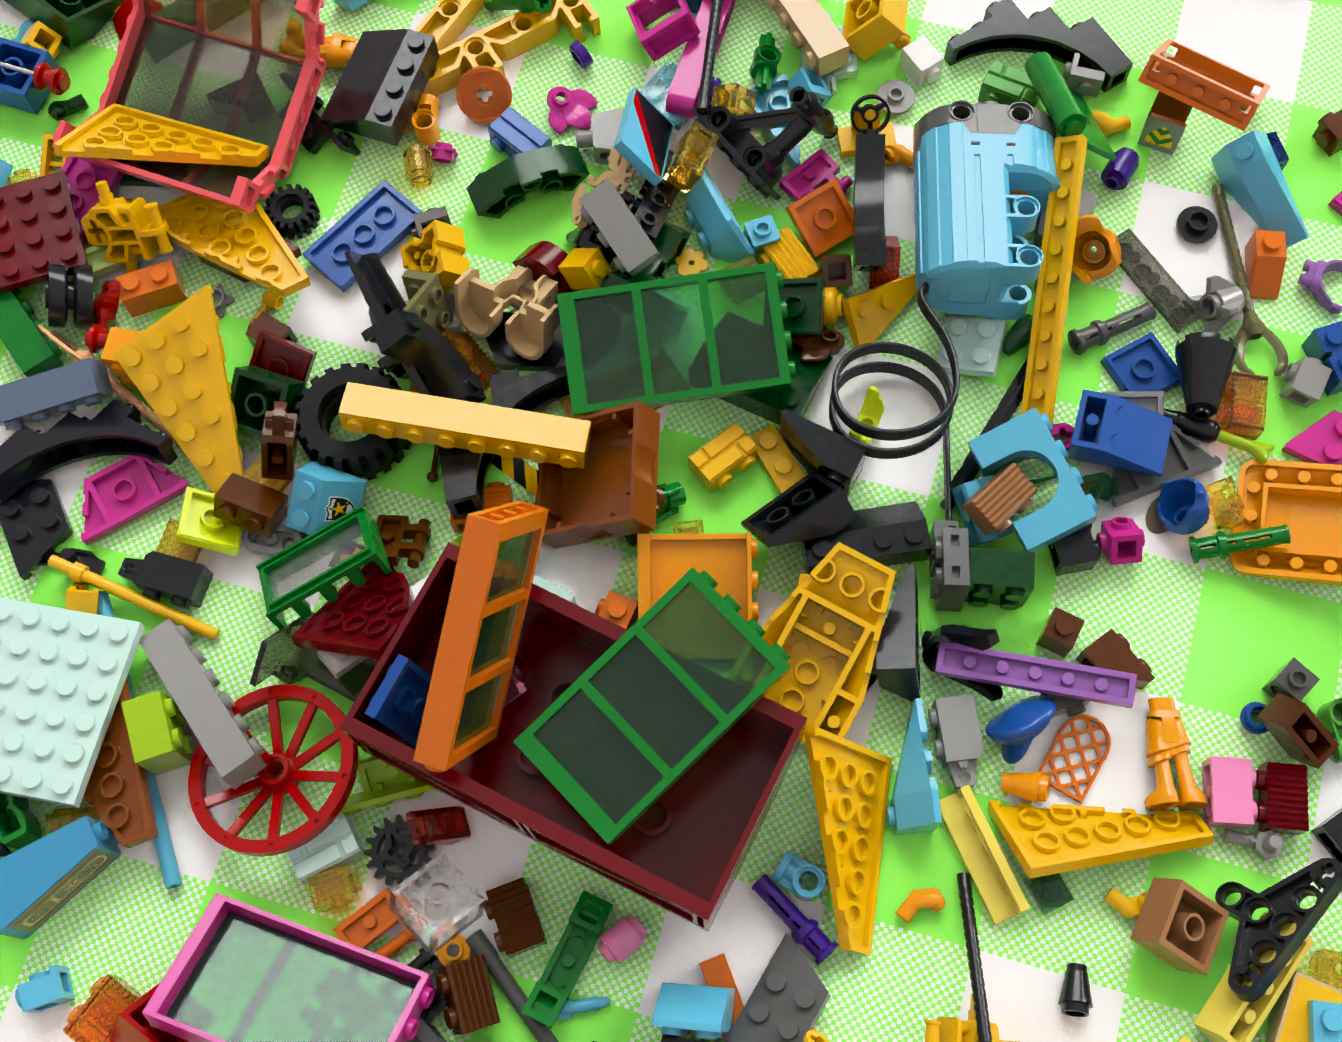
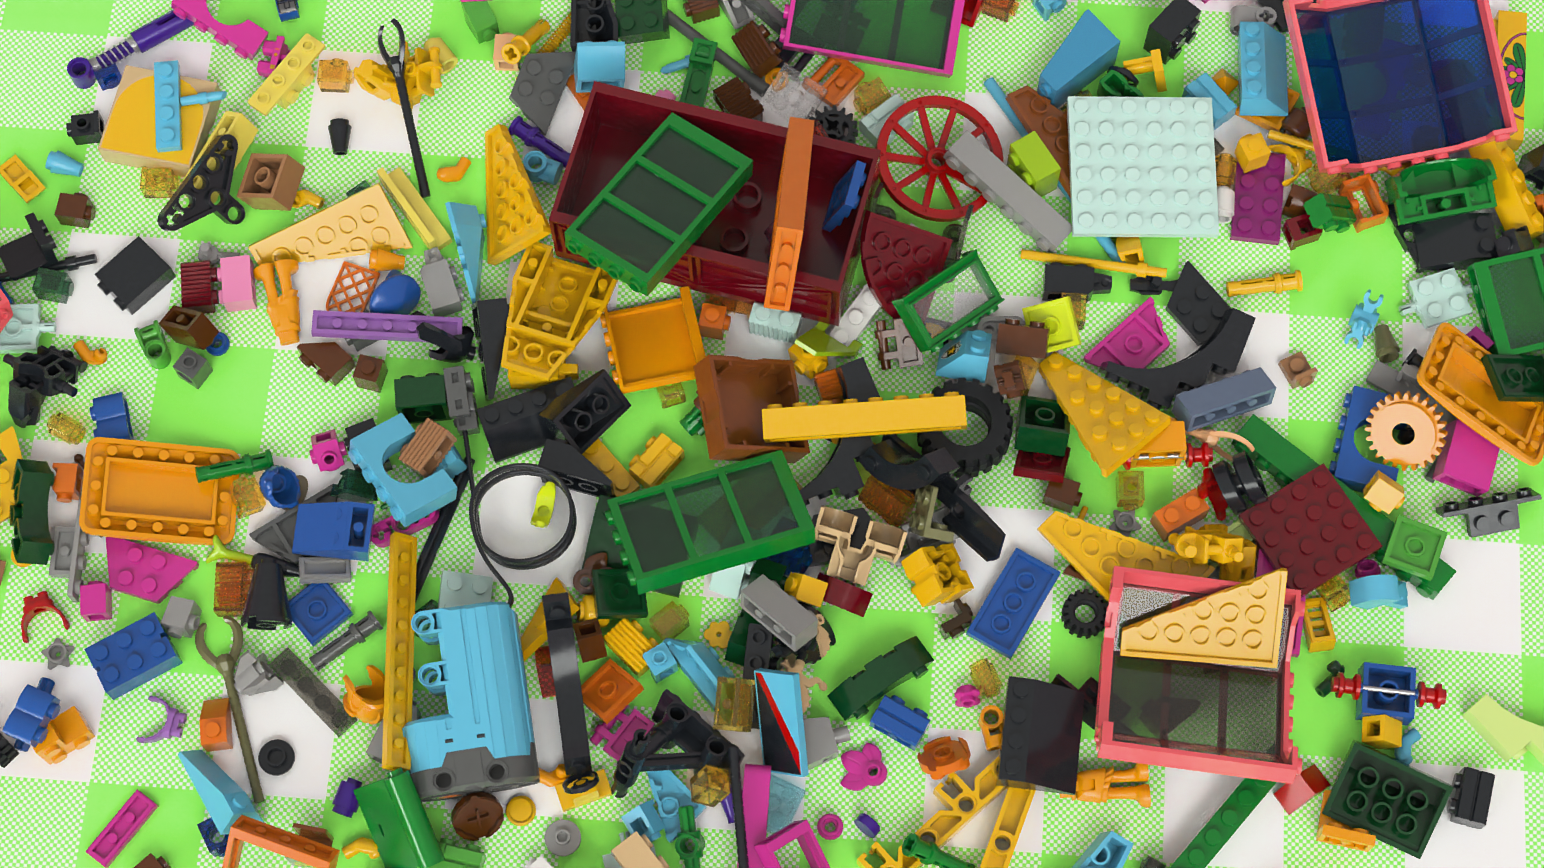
camera: 165 degrees right, 0 degrees up
none -> dark pink plate [817,814,843,840]

